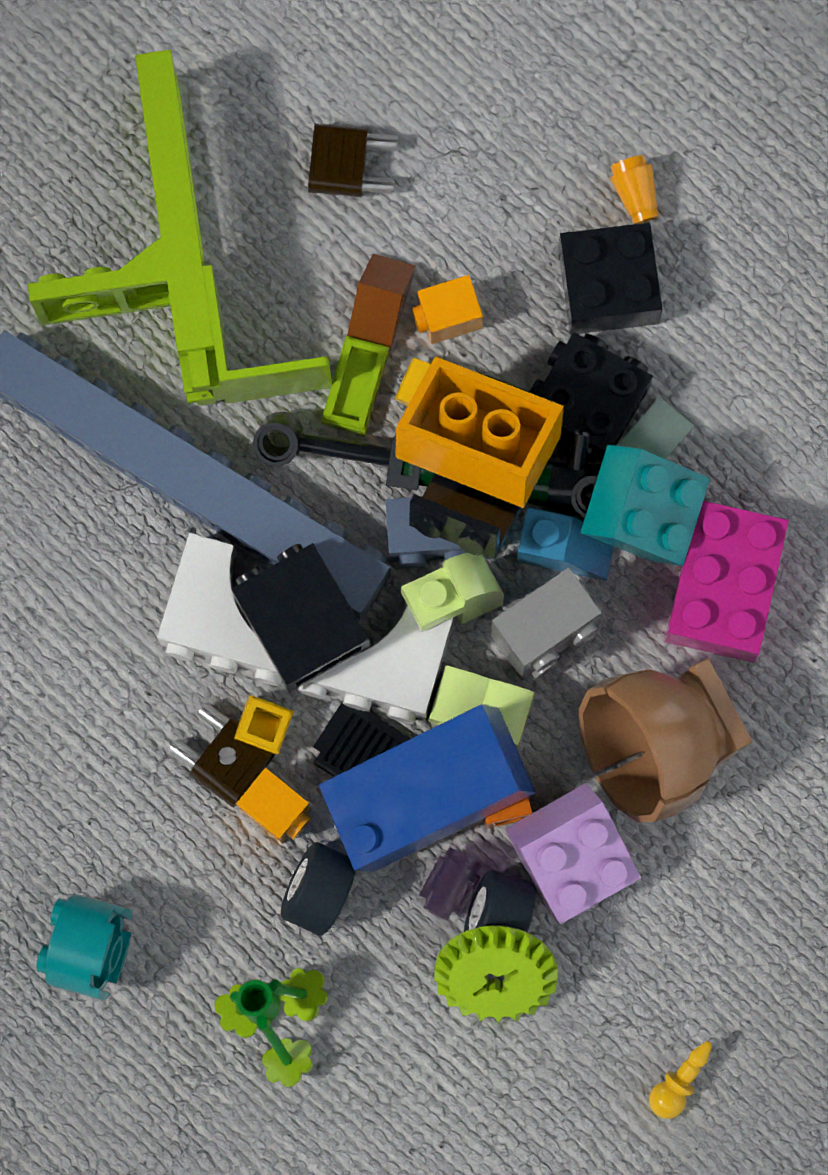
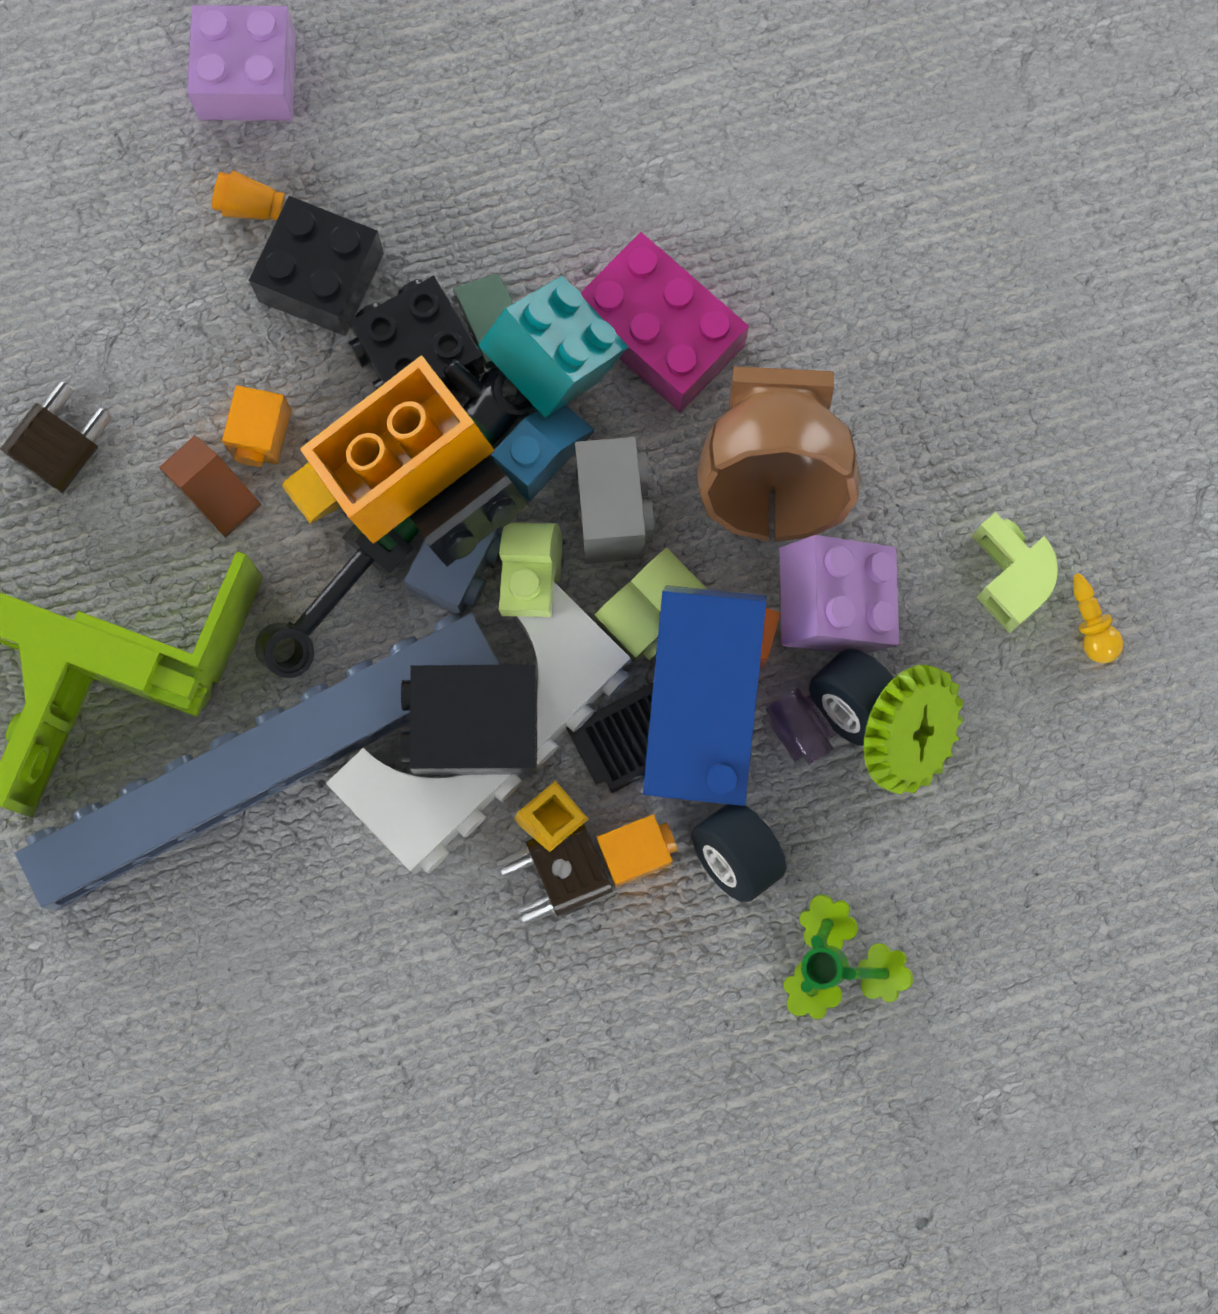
camera: 65 degrees left, 0 degrees up
teal brick [36,894,132,1001] -> none
lime tile [321,336,390,436] -> none
none -> lavender brick [187,5,296,121]
none -> yellowish green brick [972,512,1058,634]

